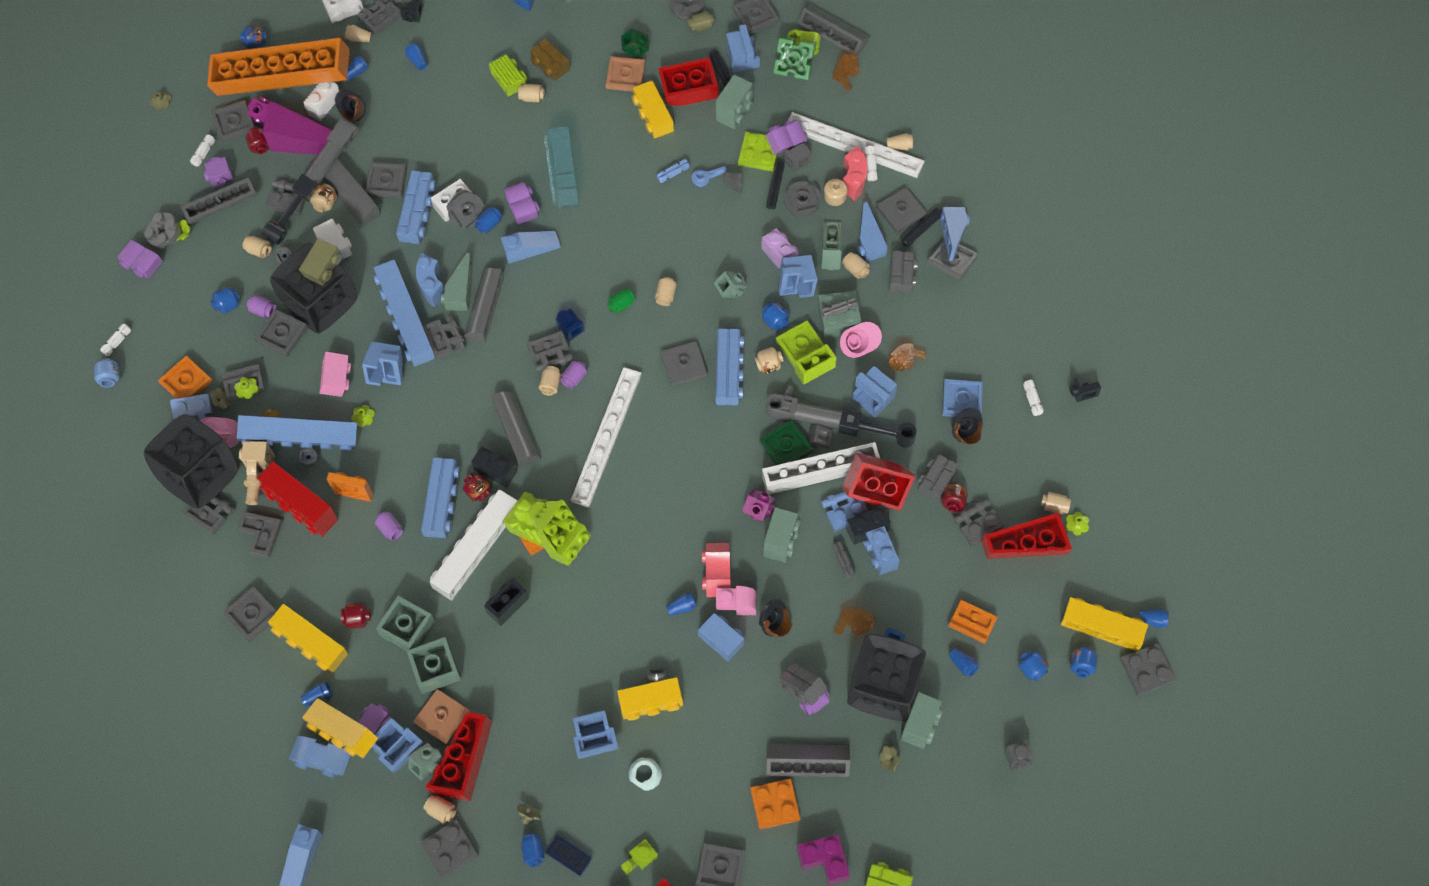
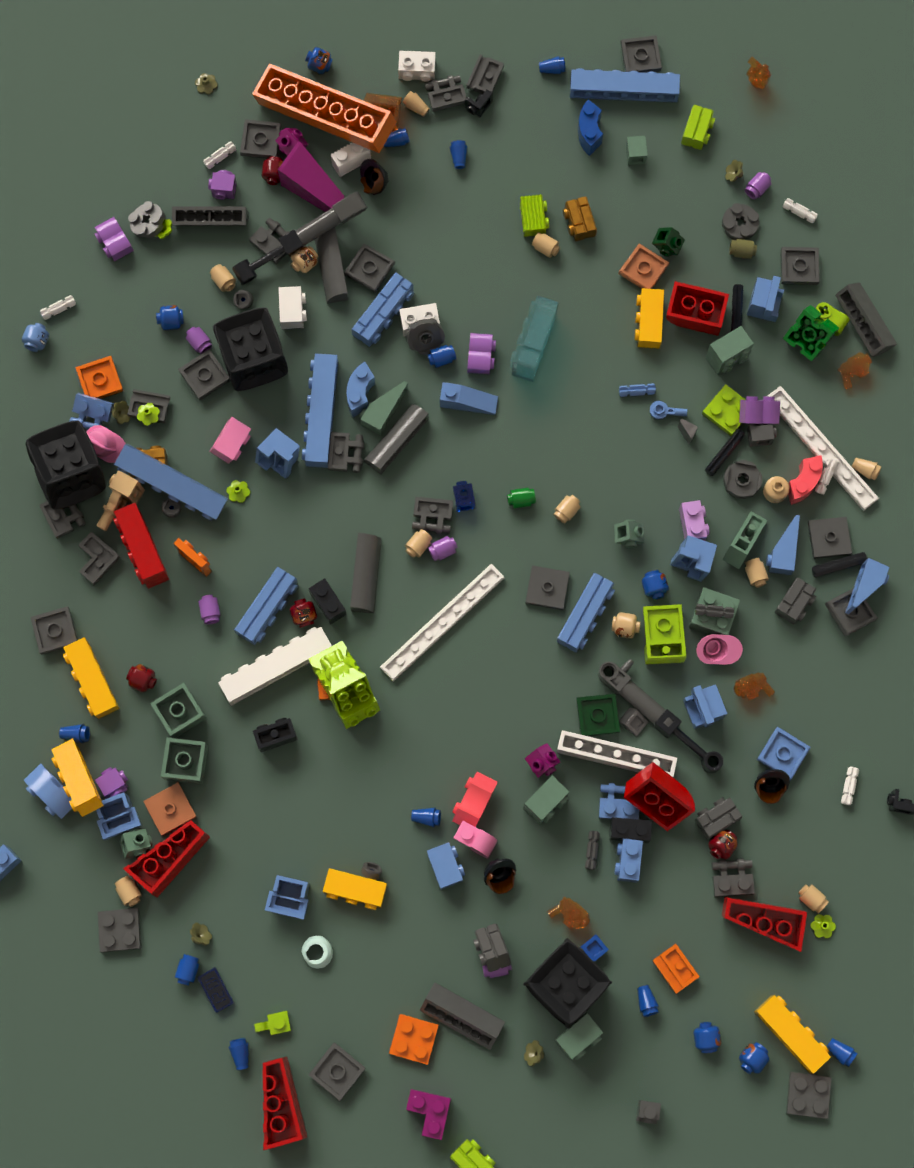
camera: 25 degrees right, 10 degrees up
olive brick [299,238,342,286] -> none

